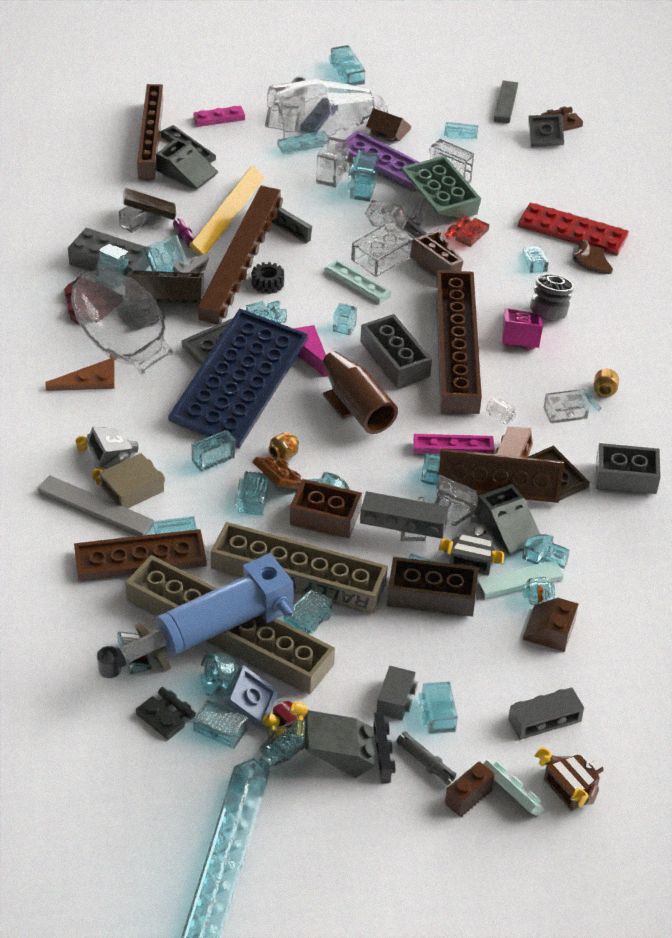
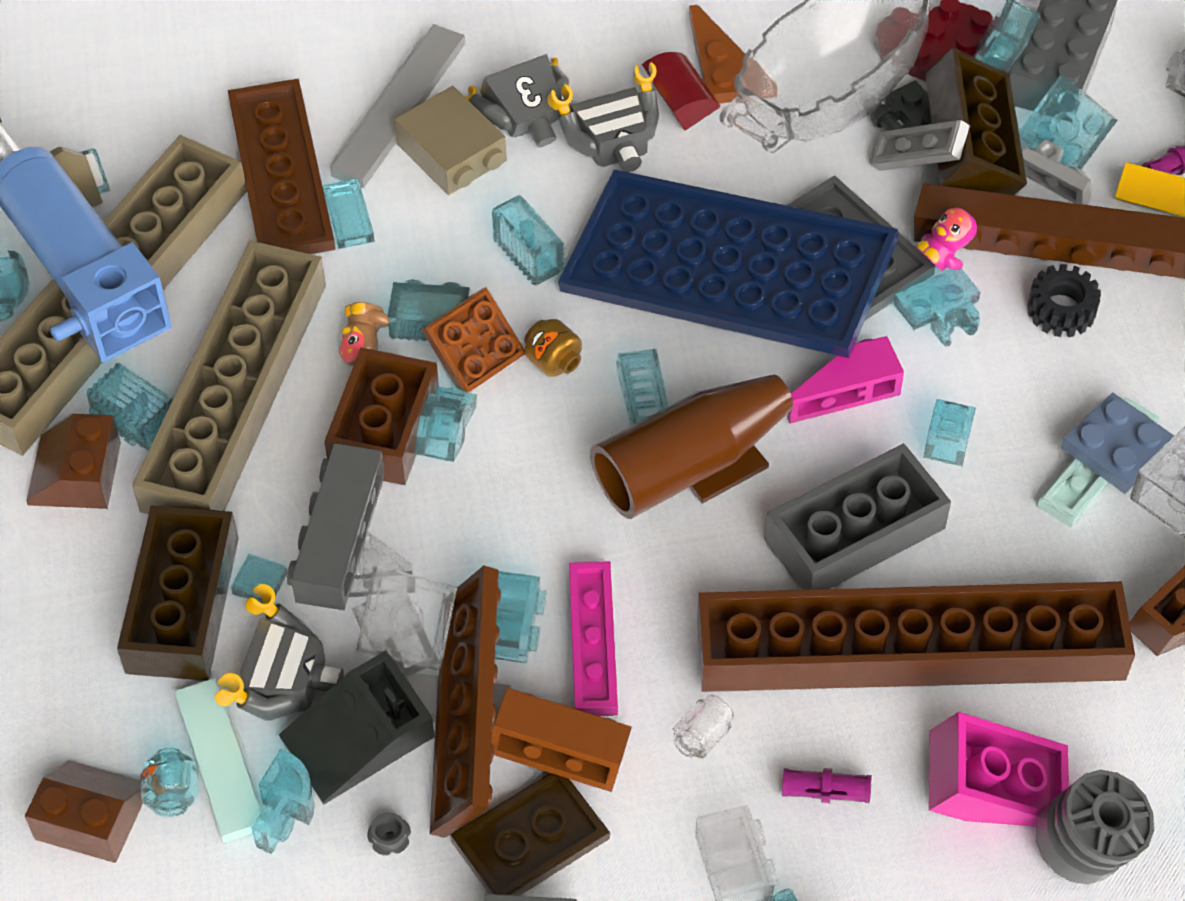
camera: 90 degrees right, 10 degrees up
none -> reddish brown slope [26,414,121,509]
none -> animal [339,302,390,366]
none -> dark grey plate [367,813,411,856]
none -> dark grey torso [547,62,659,172]
none -> clear light blue slope [616,349,668,426]
none -> dark red brick [642,52,721,130]
none -> magenta pin [782,768,872,804]
none -> light grey tile [871,120,969,170]
none -> animal [916,207,977,271]
none -> sand blue plate [1061,392,1177,494]

